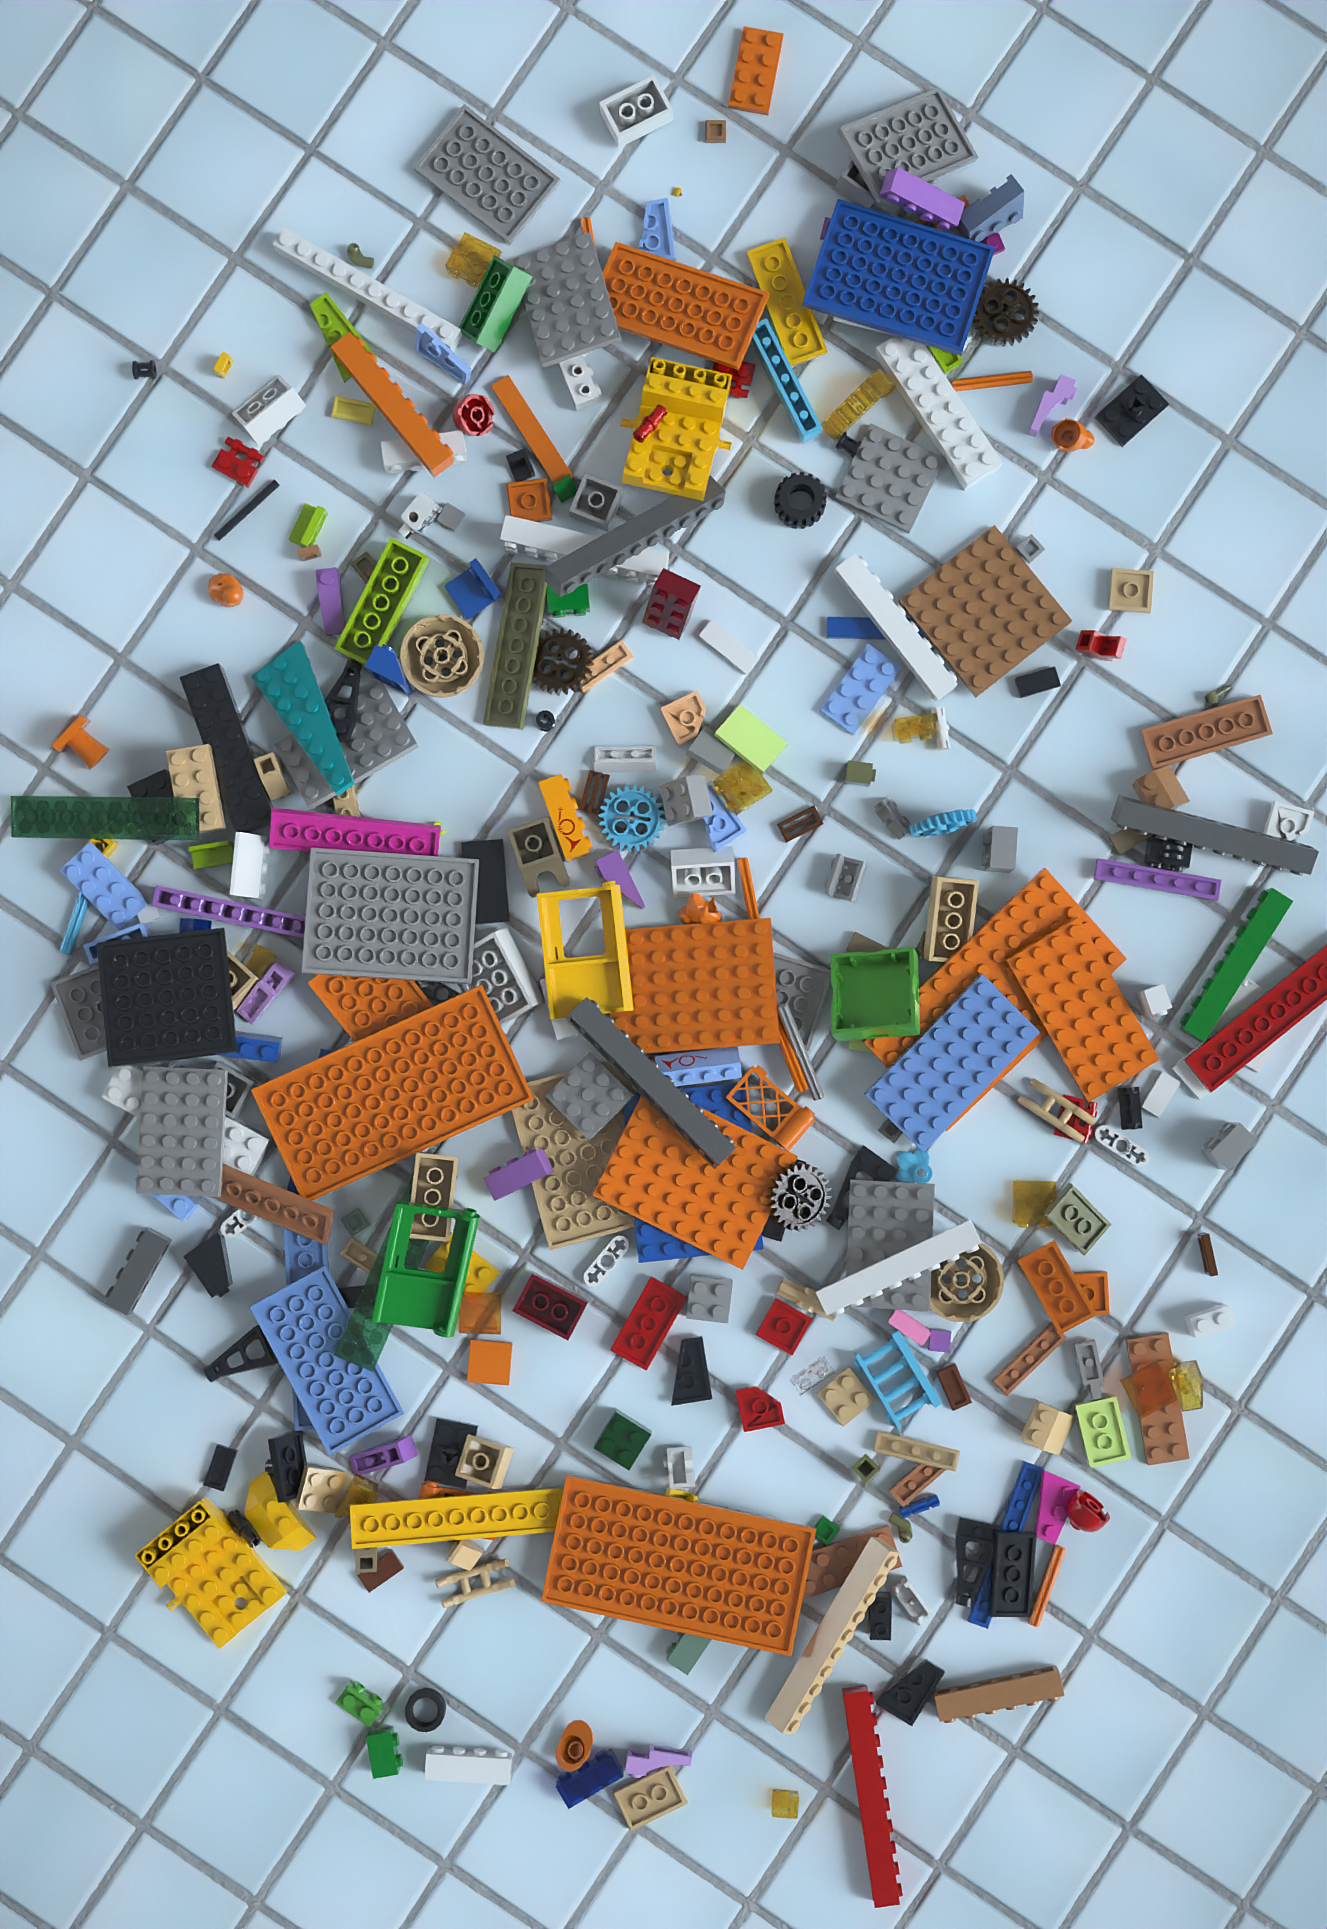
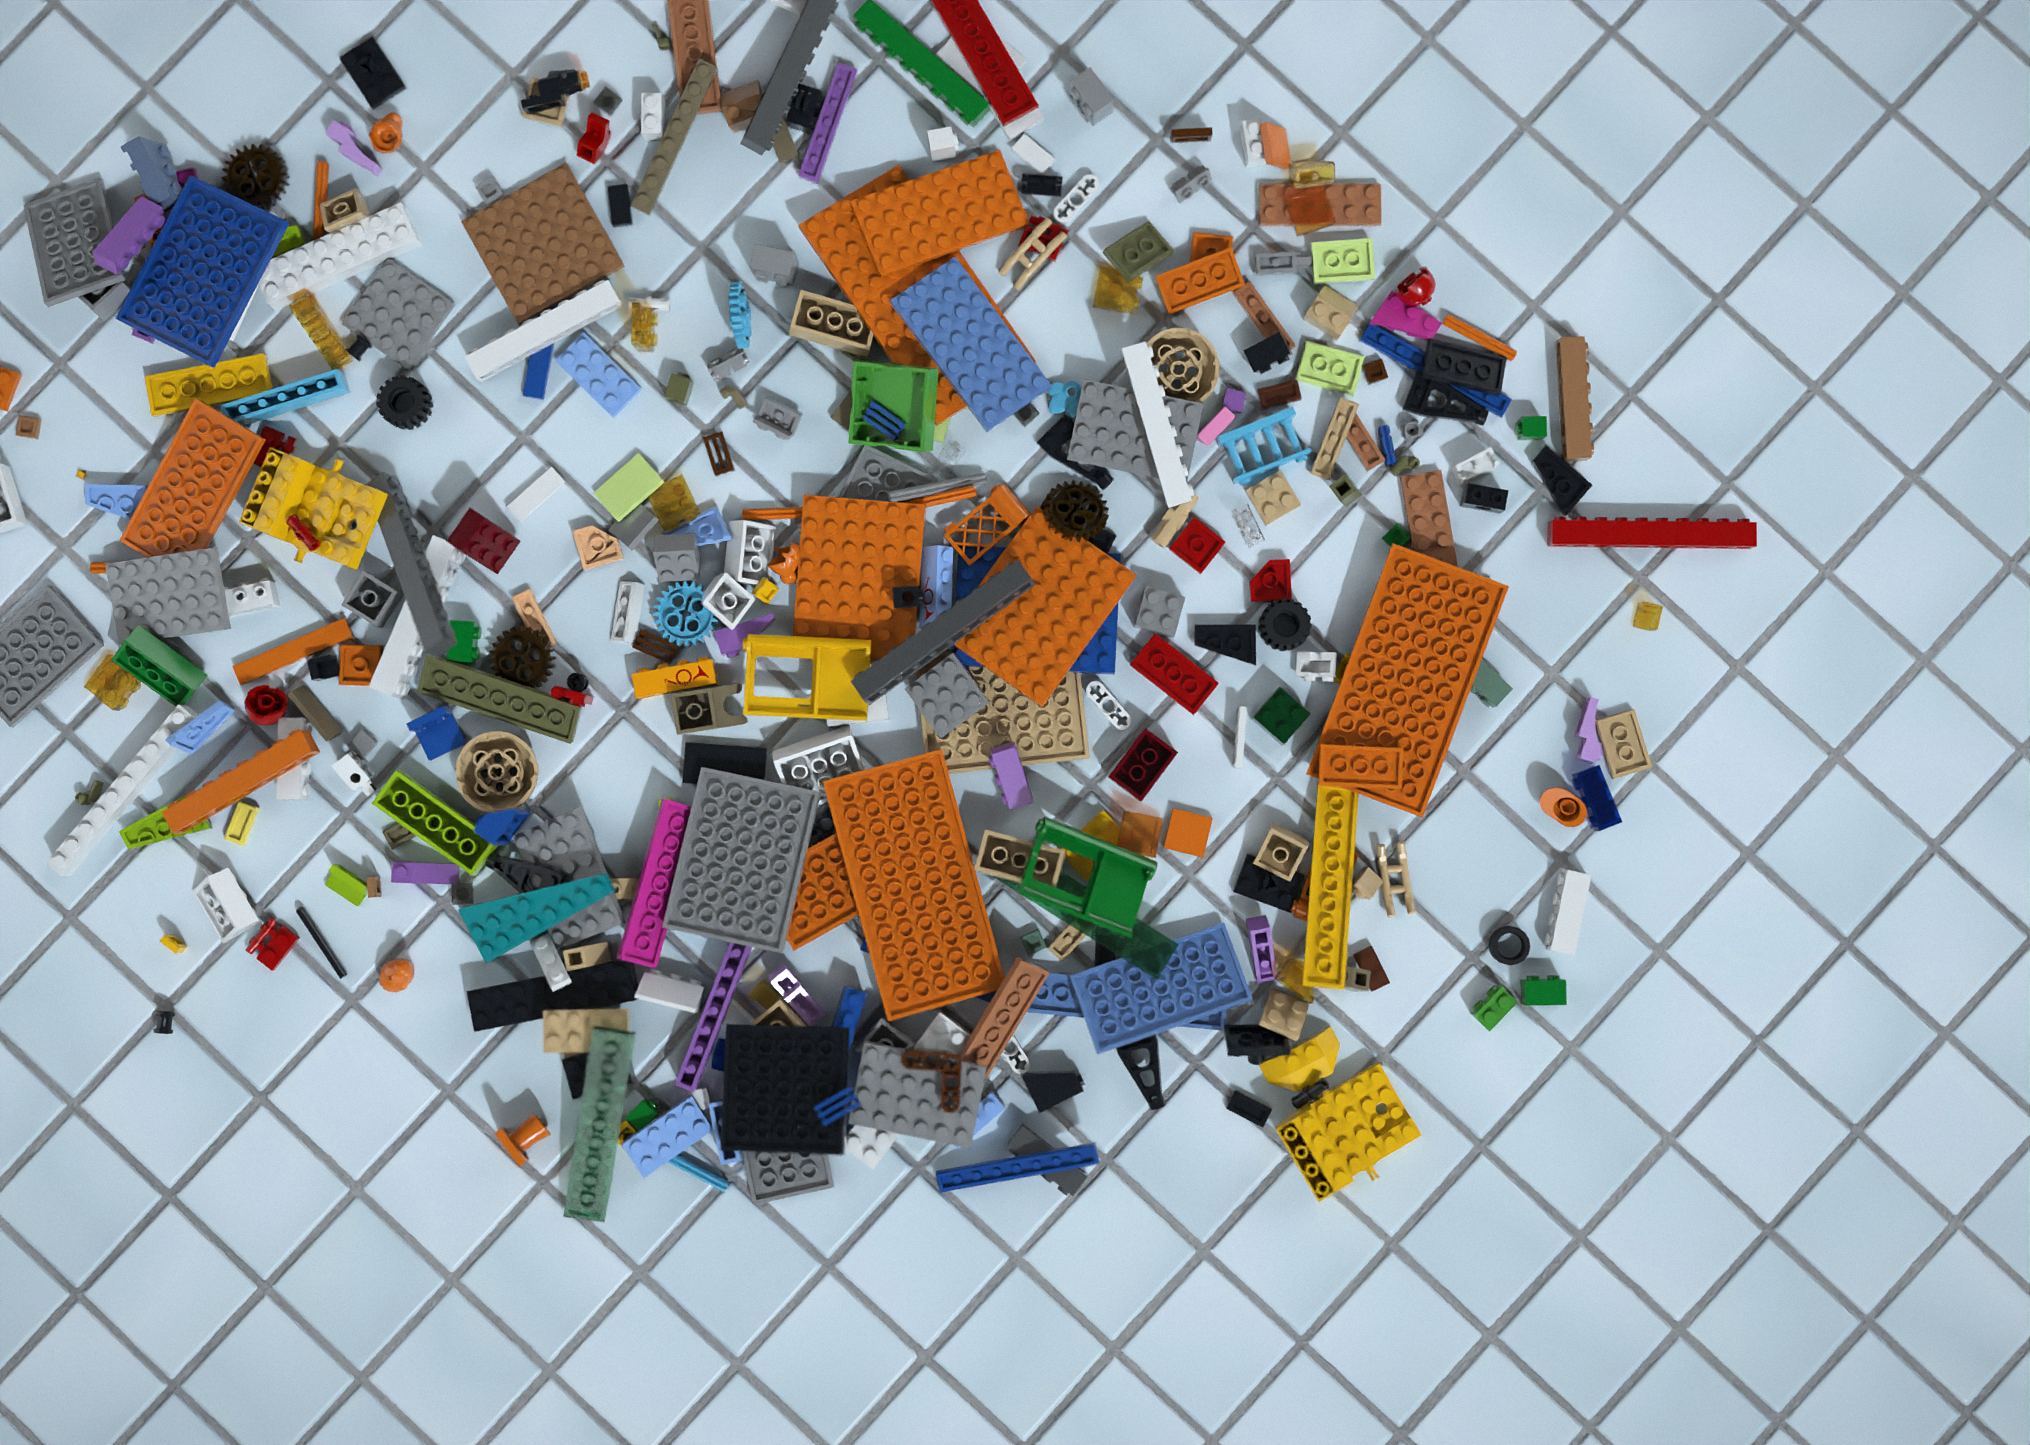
camera: 80 degrees left, 0 degrees up
lime panel [188,840,234,870] -> none
green tile [551,474,578,503] -> none
tan brick [765,1537,900,1734] -> none
none -> dark tan tile [288,685,343,742]
none -> tan slope [319,188,370,233]
none -> clear smoke plate [451,883,474,905]
none -> black plate [521,70,590,114]
none -> white plate [530,933,572,991]
none -> red plate [550,686,594,707]
none -> clear smoke plate [593,86,623,116]
none -> green brick [625,1098,660,1131]
none -> dark tan plate [631,58,718,216]
none -> white brick [641,93,665,140]
none -> white slope [701,572,755,630]
none -> dark tan arm [720,385,748,409]
none -> yellow tile [751,577,779,605]
none -> blue tile [814,1086,861,1126]
none -> blue tile [862,400,906,440]
none -> black brick [893,586,924,608]
none -> reddish brown beam [901,1049,962,1113]
none -> clear hinge [927,439,966,481]
none -> blue tile [935,1142,1100,1193]
none -> light grey hinge [1170,165,1212,204]
none -> white tile [1233,706,1247,769]
none -> black brick [1243,332,1293,374]
none -> black tyre [1258,598,1312,651]
none -> orange tile [1260,122,1292,170]
none -> yellowish green tile [1295,340,1365,396]
none -> orange plate [1318,744,1404,789]
none -> reddish brown tile [1362,359,1388,385]
none -> light grey plate [1400,419,1424,443]
none -> green brick [1515,416,1547,440]

